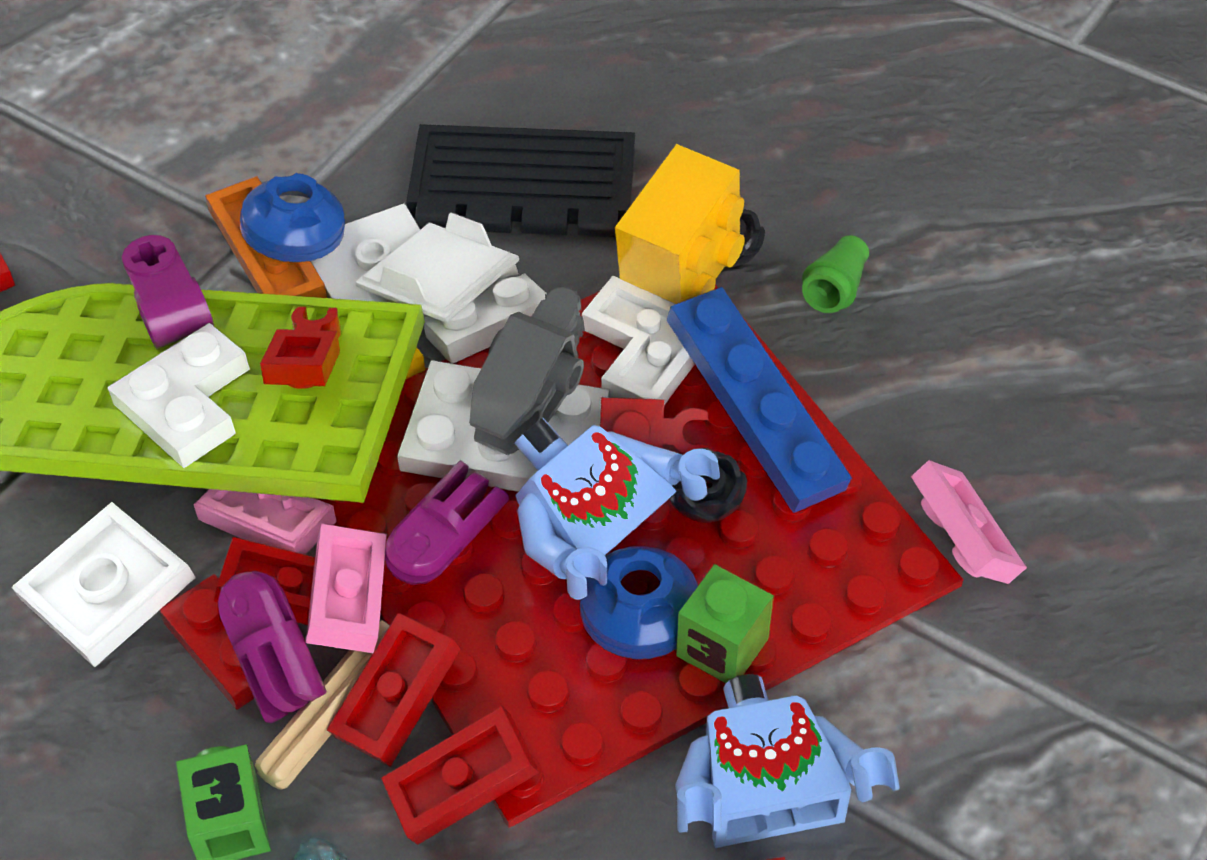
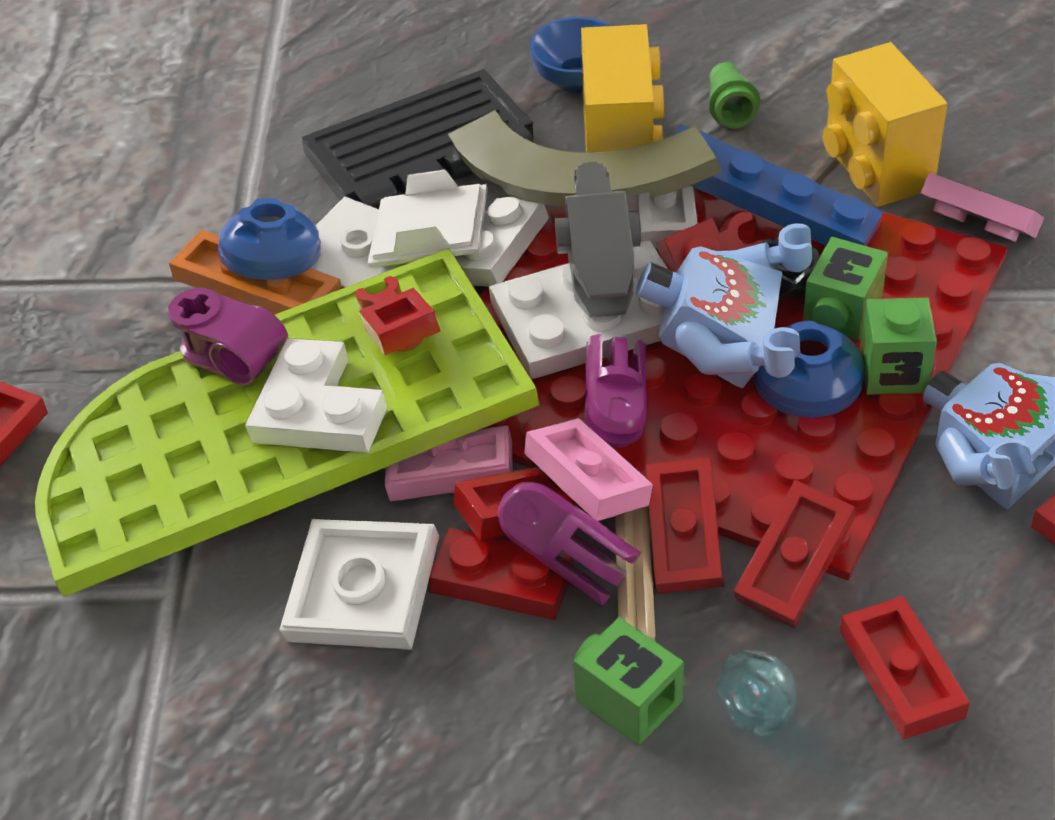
camera: 30 degrees left, 5 degrees down
none -> olive tile [448,110,722,206]
none -> blue piece [530,17,611,93]
none -> bright green brick [803,237,888,341]
none -> yellow brick [823,42,948,207]

